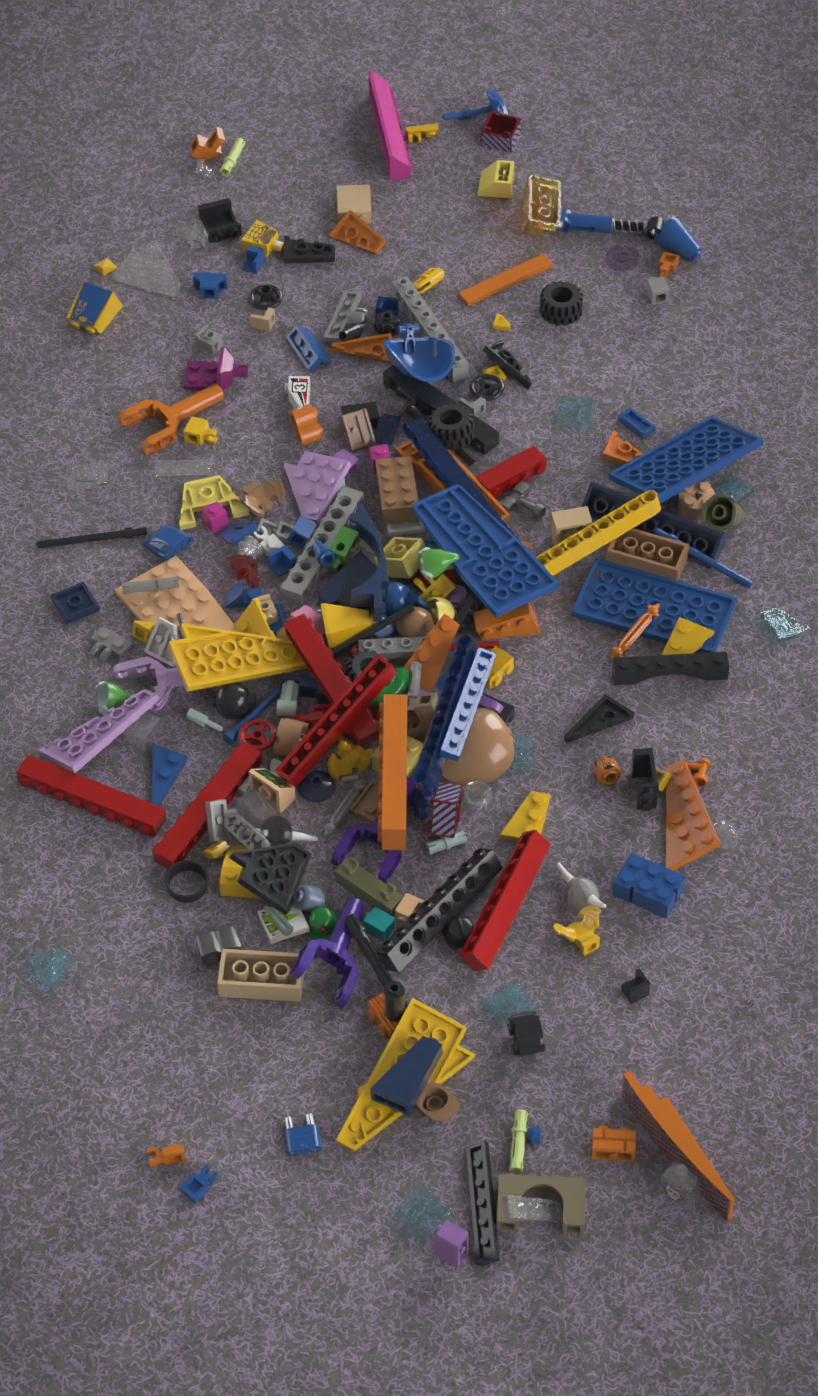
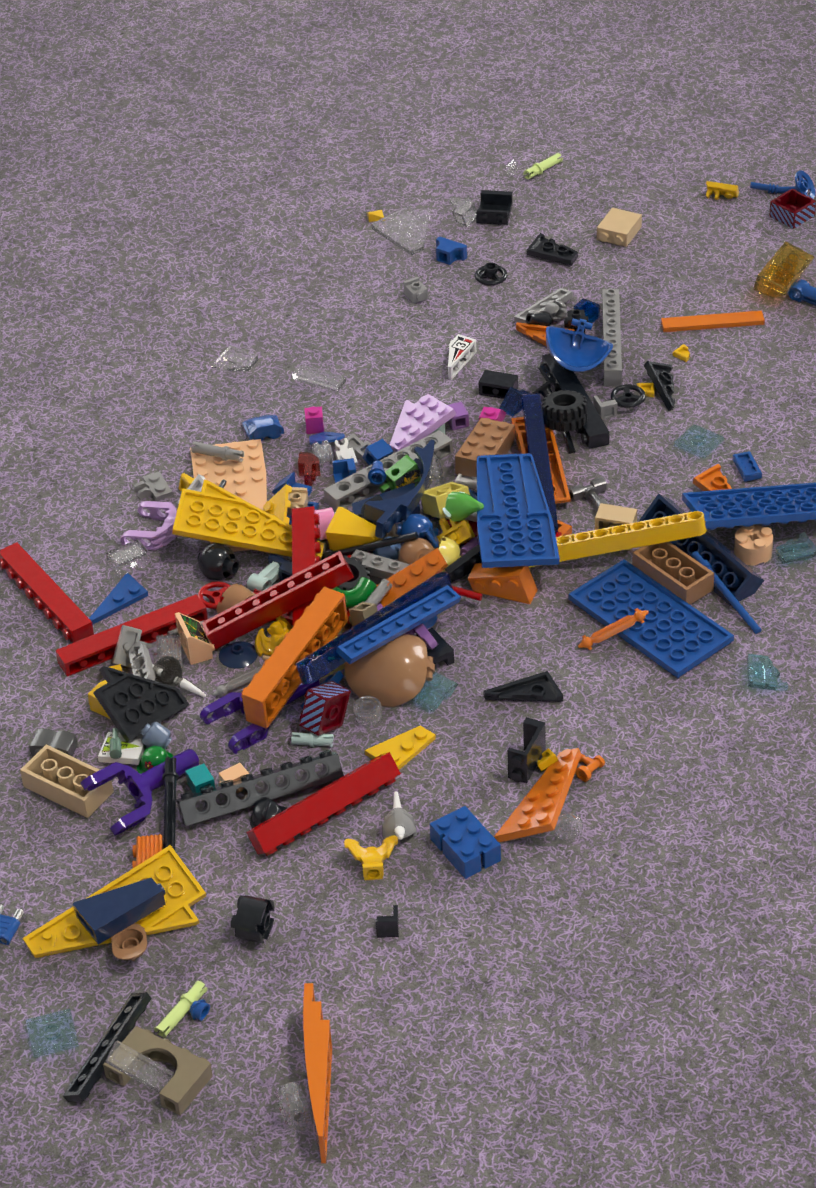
camera: 30 degrees right, 10 degrees down
black bar [37,527,147,548] -> none
lavender wing [39,689,159,773] -> none
dark blue plate [50,582,100,624] -> none
slope [66,281,123,335] -> none
hat [94,681,134,716] -> none
orange piece [117,384,224,455] -> none
black tyre [164,860,209,903] -> none
light yellow wing [179,475,249,530] -> none
magenta plate [183,347,248,391] -> none
yellow brick [183,416,218,446] -> none
light aqua axle [186,708,223,732] -> none
orange brick [189,127,225,160] -> none
blue bar [222,686,282,745] -> none
yellow torso [241,220,284,257] -> none
blue panel [242,246,265,274] -> none
medium nougat animal [242,478,284,518] -> none
tan panel [250,307,275,332] -> none
blue panel [286,324,332,371] -> none
orange brick [289,404,323,446] -> none
orange wing [328,210,387,254] -> none
olive brick [335,857,404,917] -> none
medium nougat plate [341,408,376,450] -> none
dark pink slope [368,71,412,181] -> none
black brick [384,981,406,1021] -> none
yellow arm [412,268,444,294] -> none
medium lavender brick [434,1220,468,1268] -> none
red brick [476,445,547,498] -> none
light yellow slope [478,160,514,199] -> none
clear light blue wing [482,980,539,1018] -> none
yellow brick [485,646,514,690] -> none
black tyre [540,281,583,326] -> none
orange brick [591,1126,636,1161] -> none
orange head [593,756,621,785] -> none
black arch [612,652,729,686] -> none
yellow wing [662,617,714,655] -> none
olive cone [702,493,745,531] -> none

